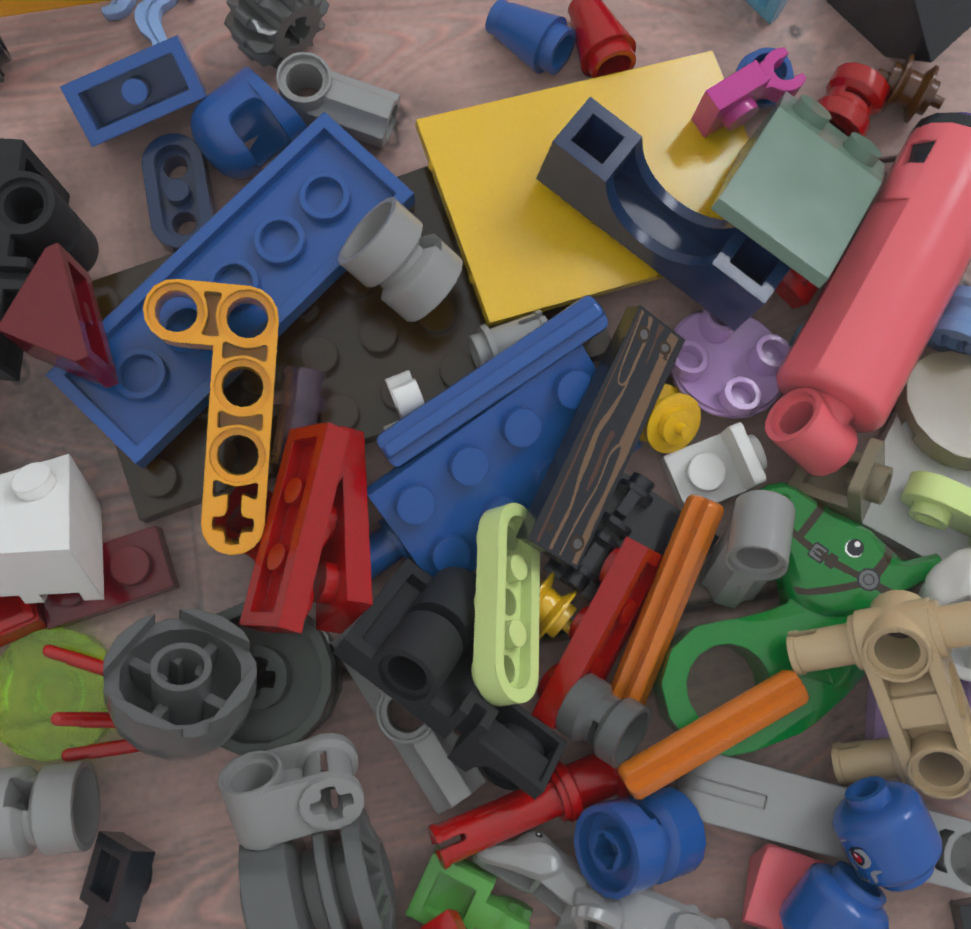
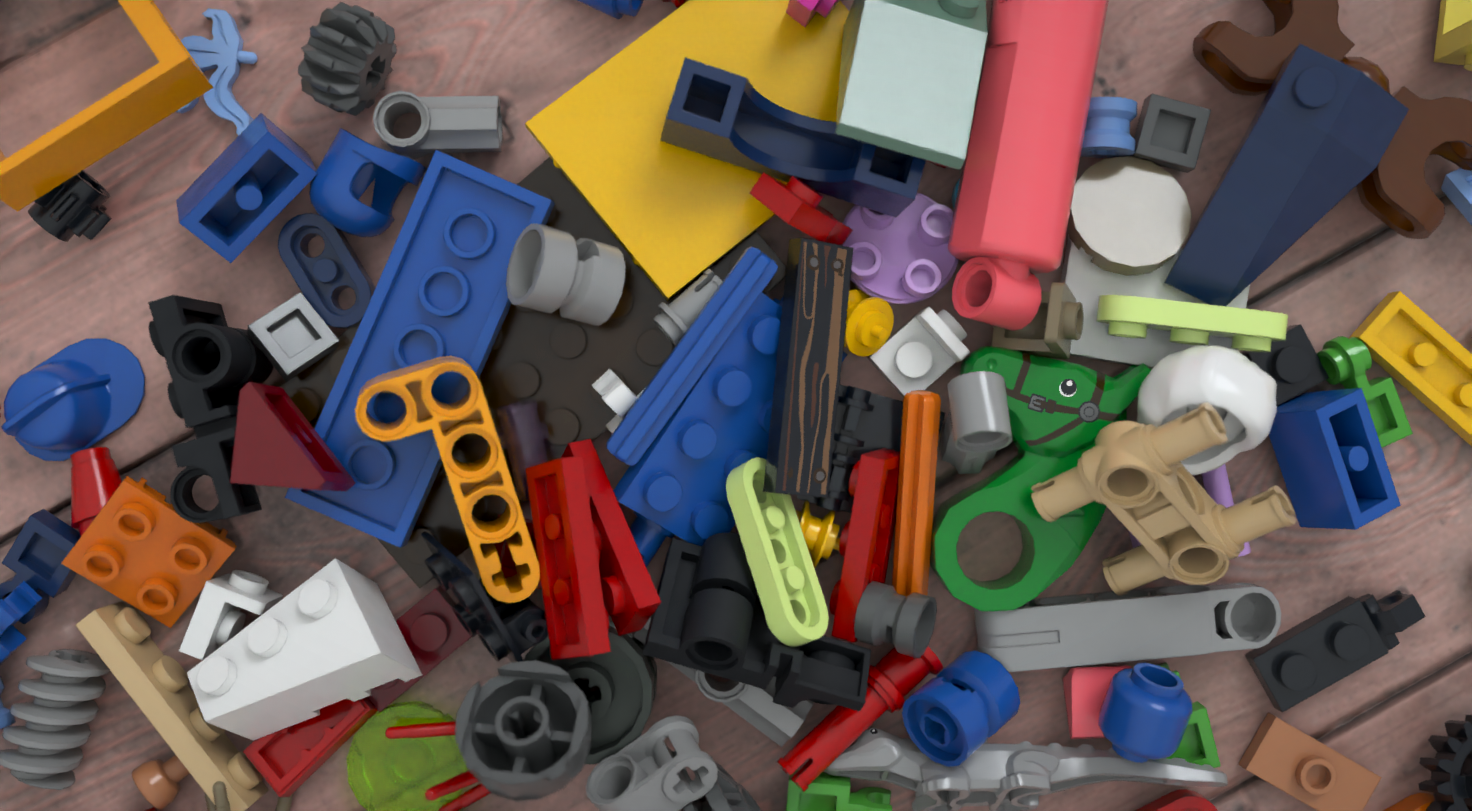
camera: 10 degrees left, 10 degrees up
orange axle [618,670,809,800] -> none
blue head [832,776,942,892] -> none
none -> tile [247,292,339,382]
none -> black hinge [421,531,548,662]
none -> red plate [749,172,853,246]

